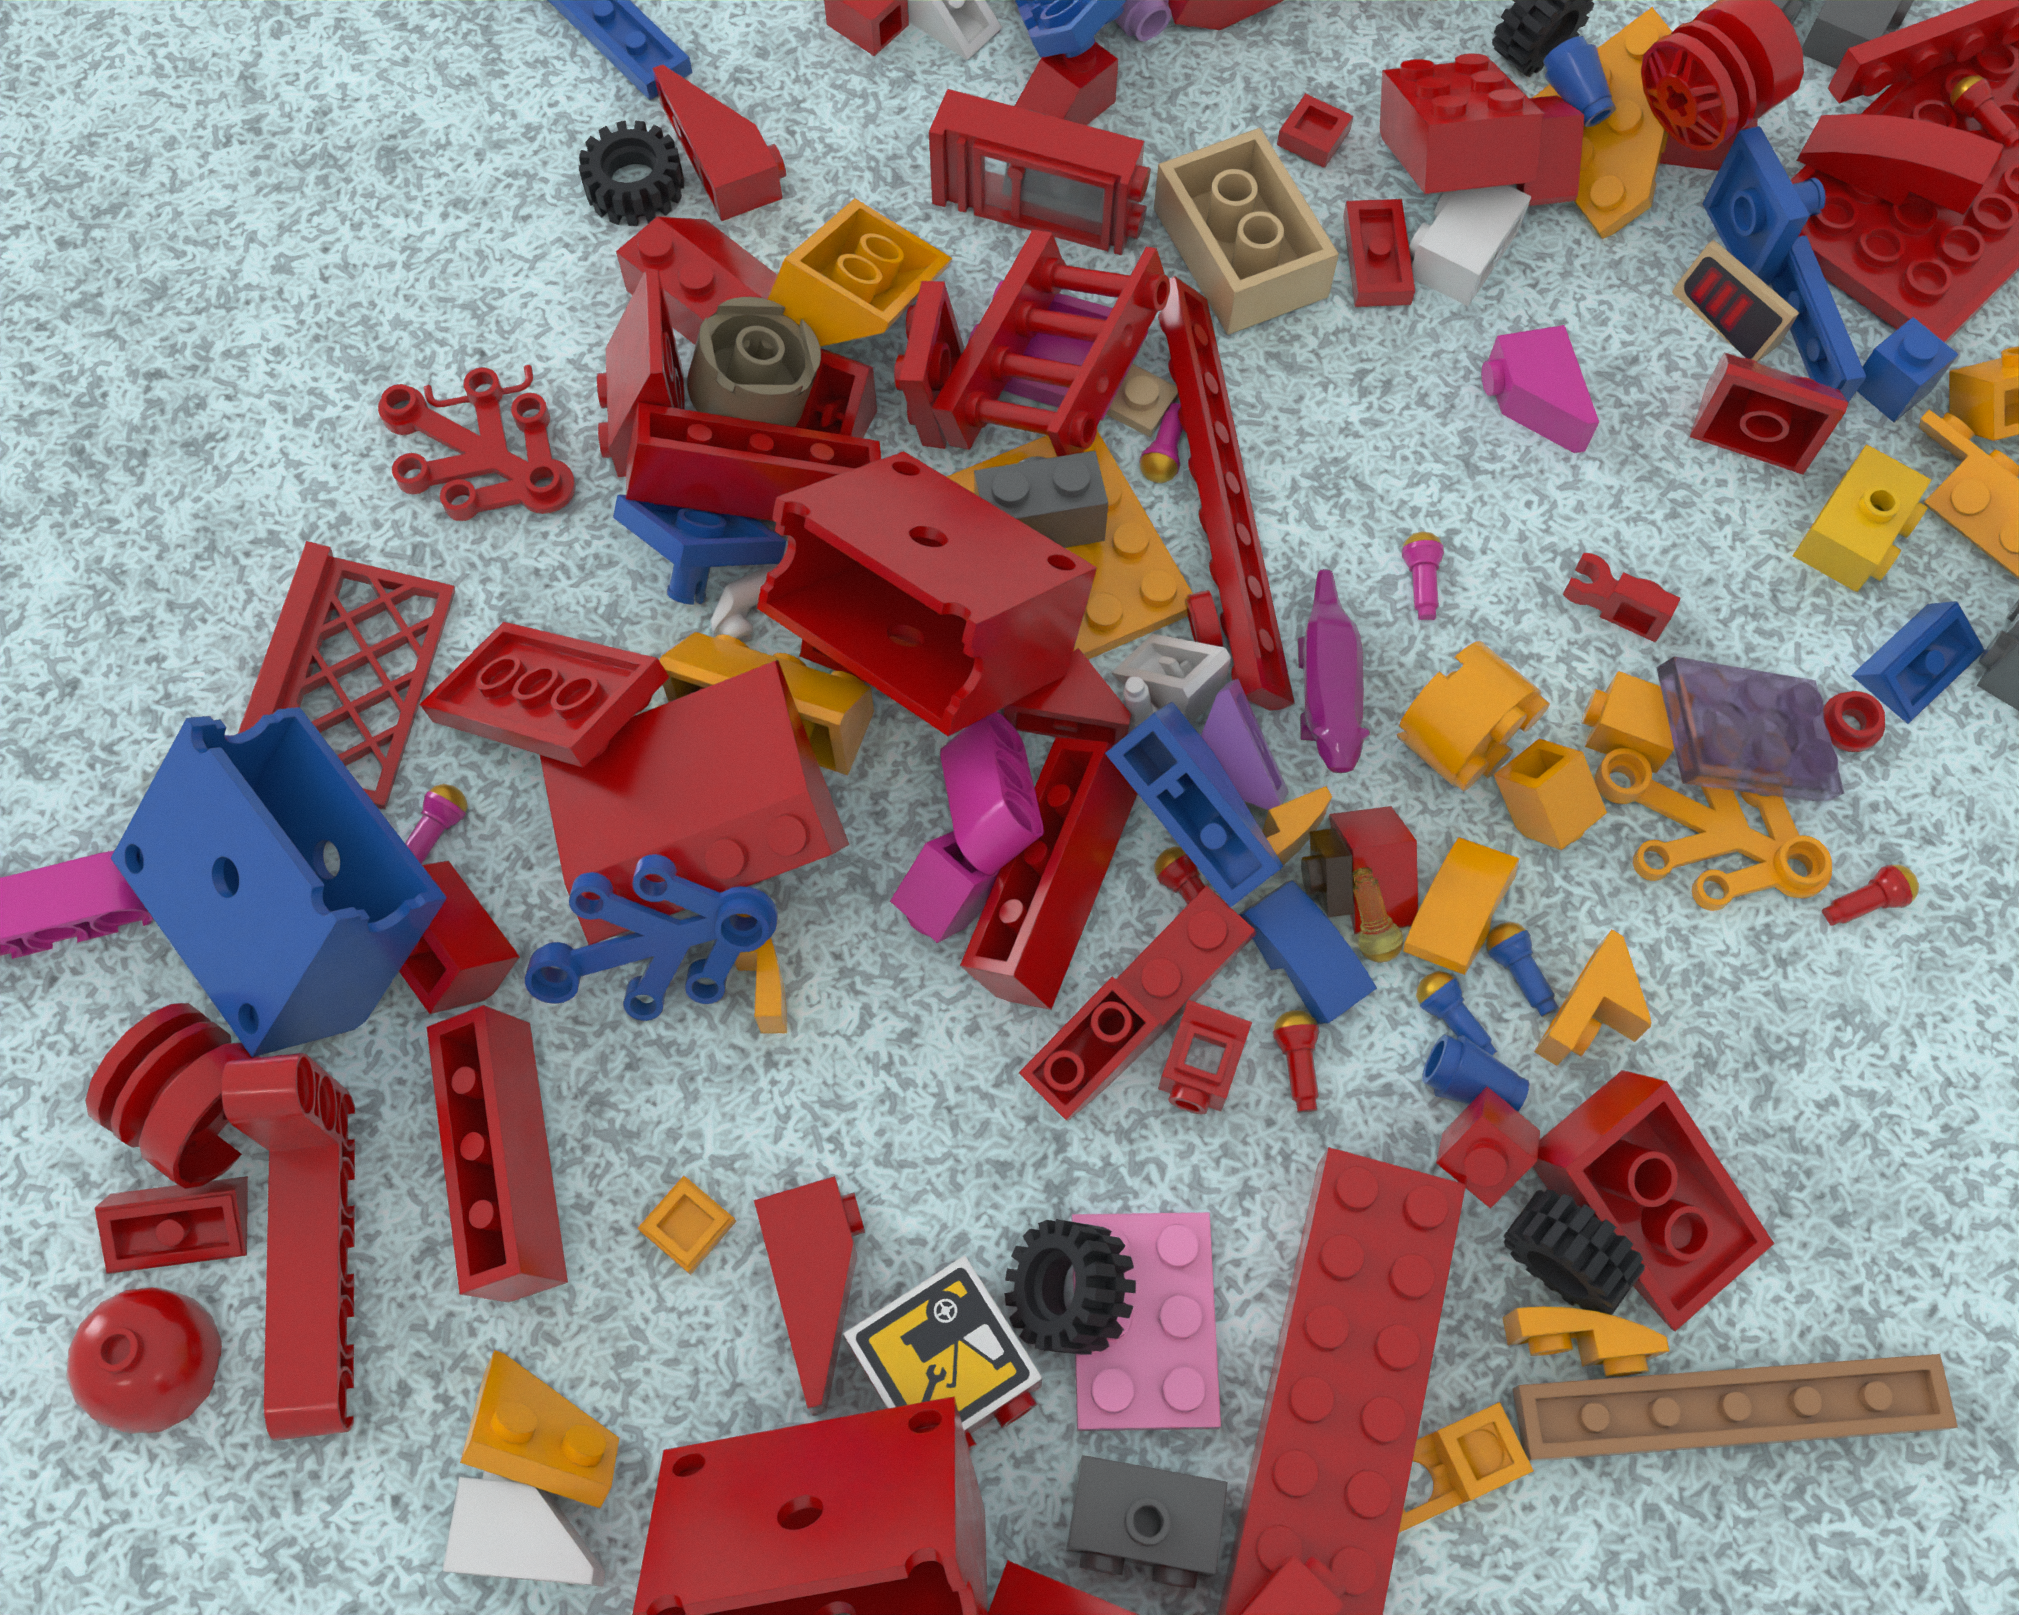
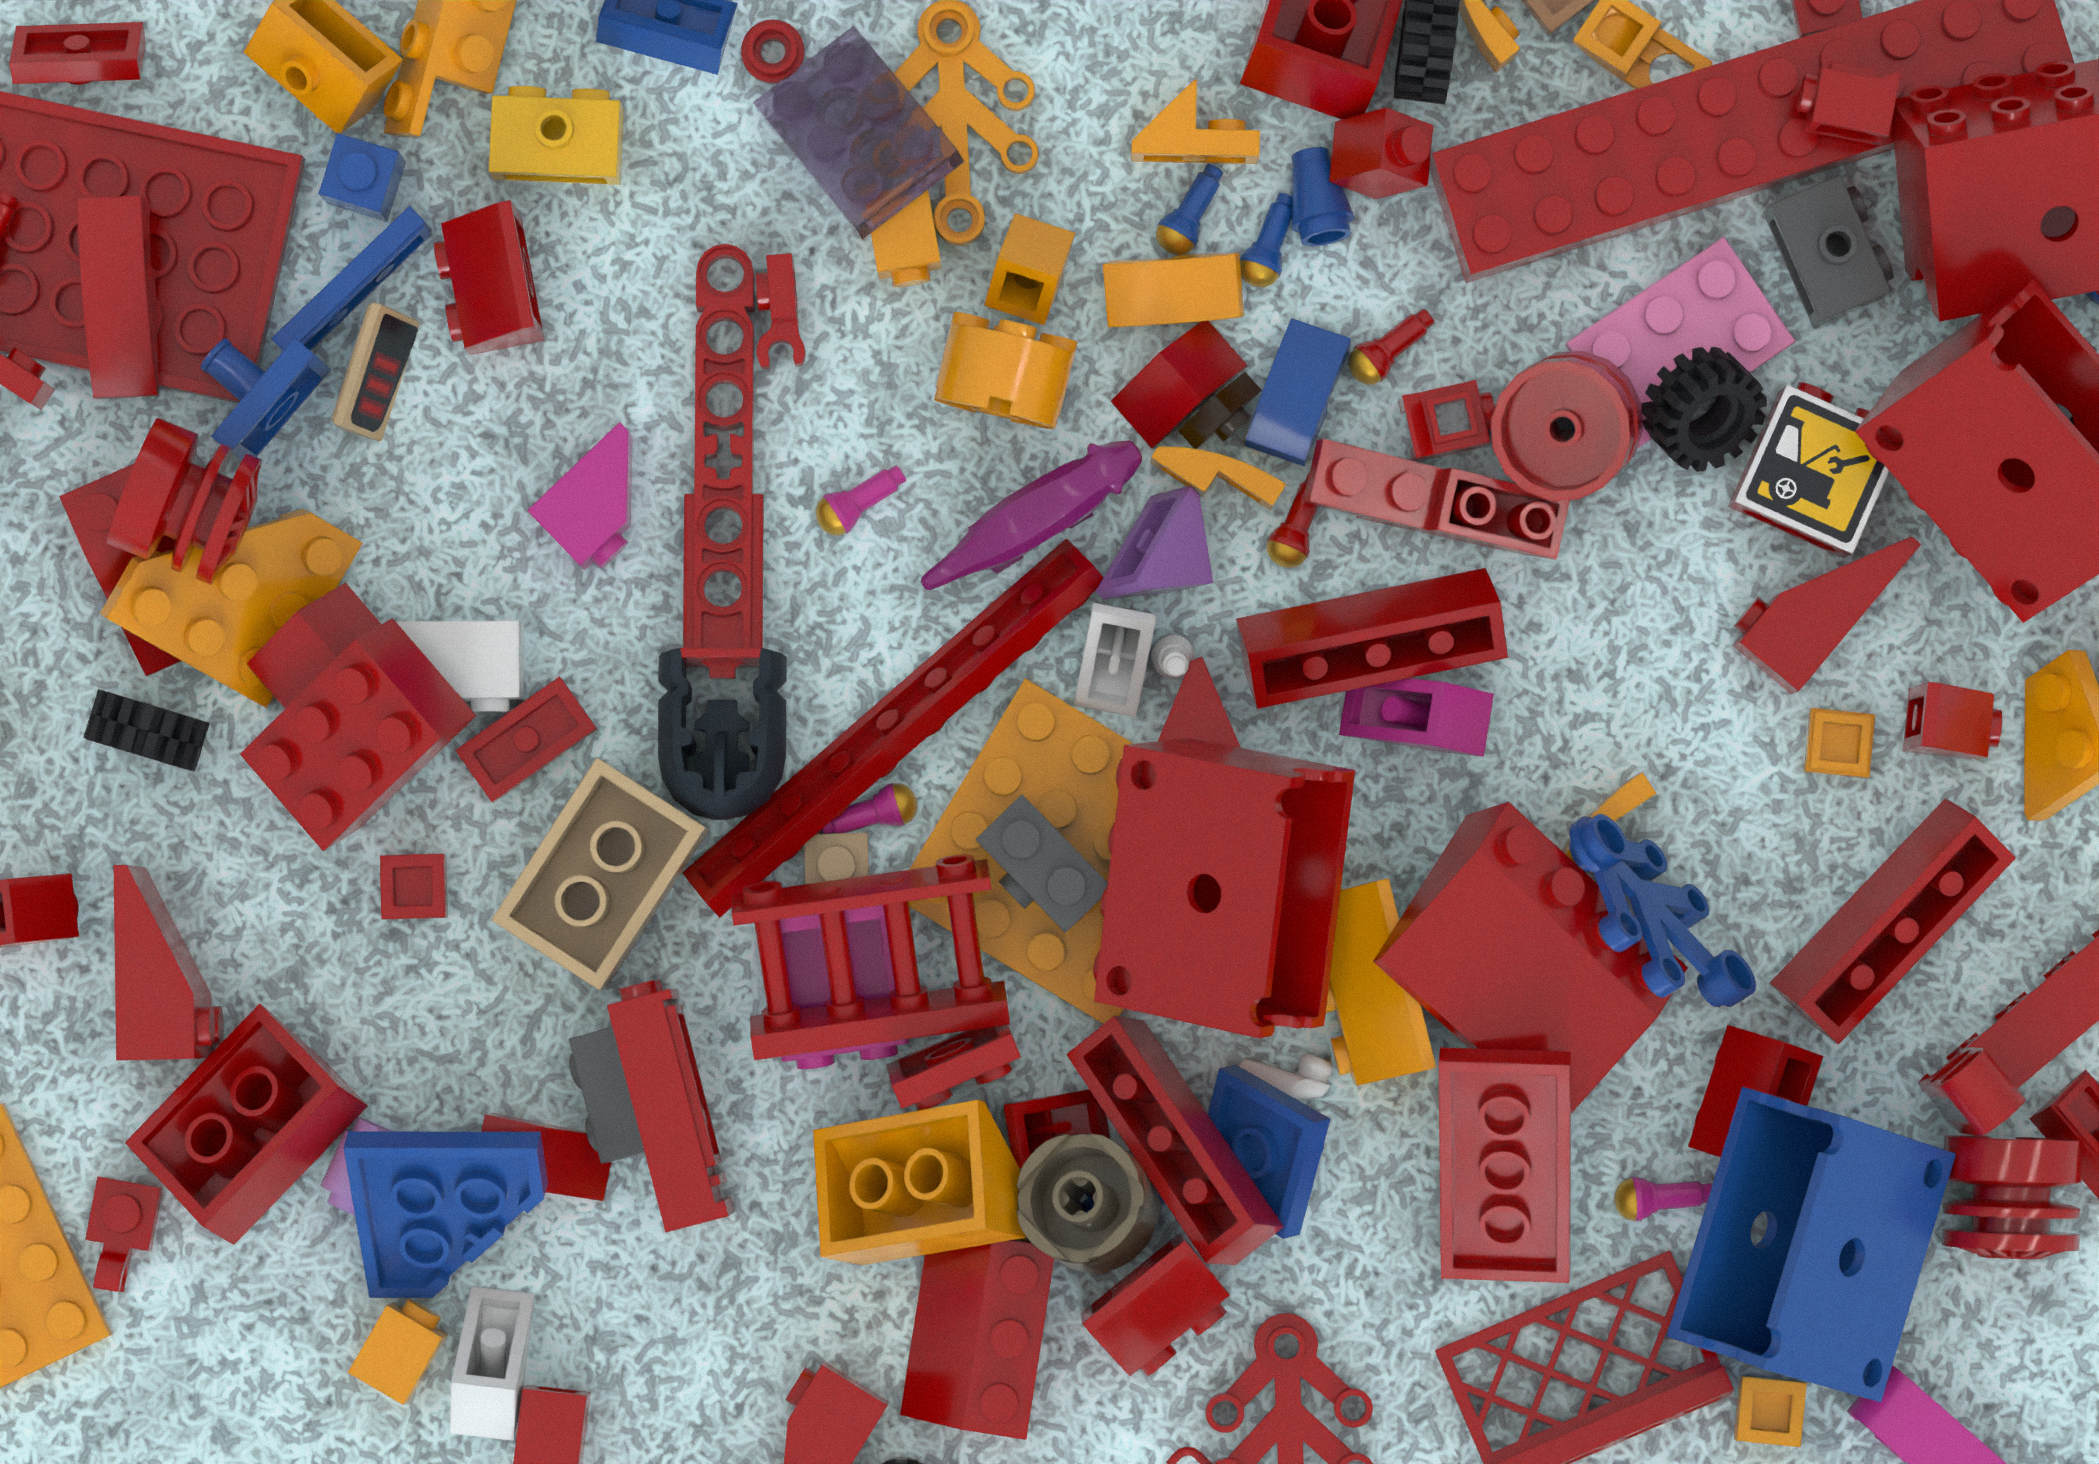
camera: 125 degrees left, 20 degrees up
dark pink beam [940,711,1044,875] -> none
blue slope [1105,701,1283,908] -> none
red tile [1185,590,1223,647] -> none
clear yellow piece [1352,867,1404,963] -> none
blue cone [1543,36,1616,127] -> none
none -> red piece [658,244,787,820]
none -> red wheel [1491,351,1643,501]
none -> red slope [1902,682,2002,760]

